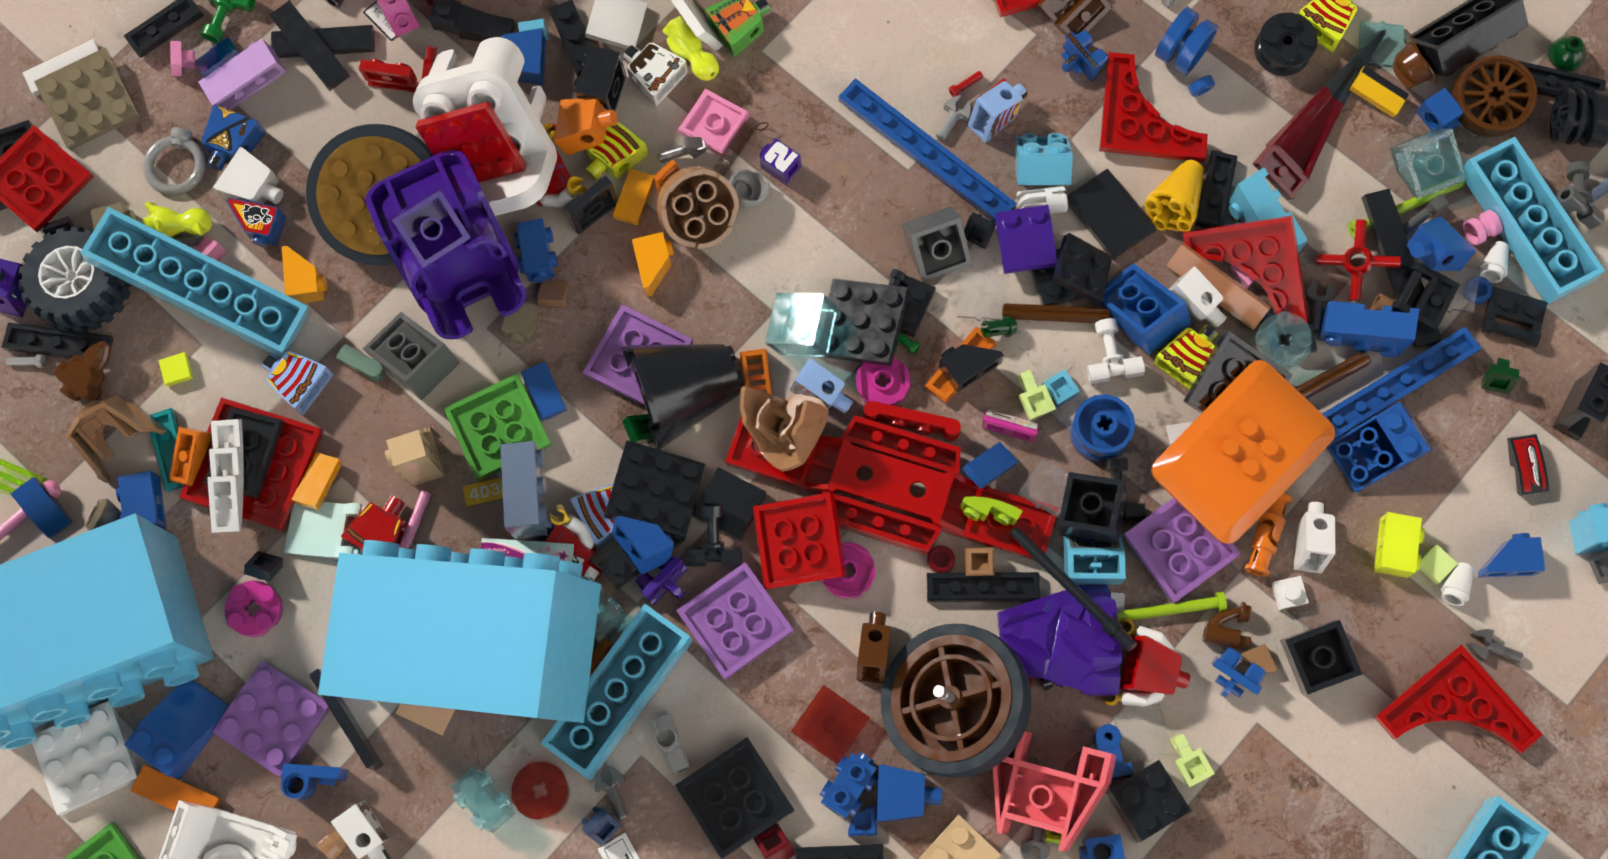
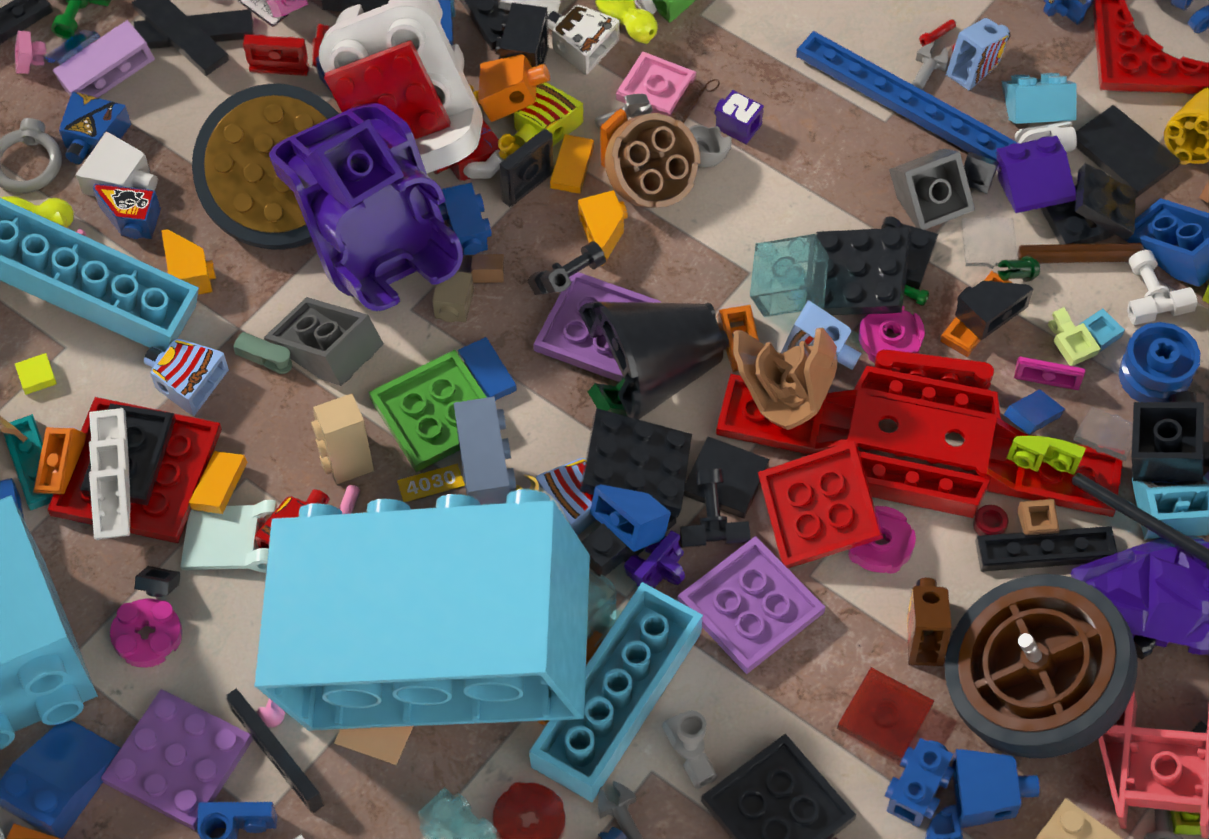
camera: 10 degrees left, 15 degrees down
none -> black bar [527,241,606,295]

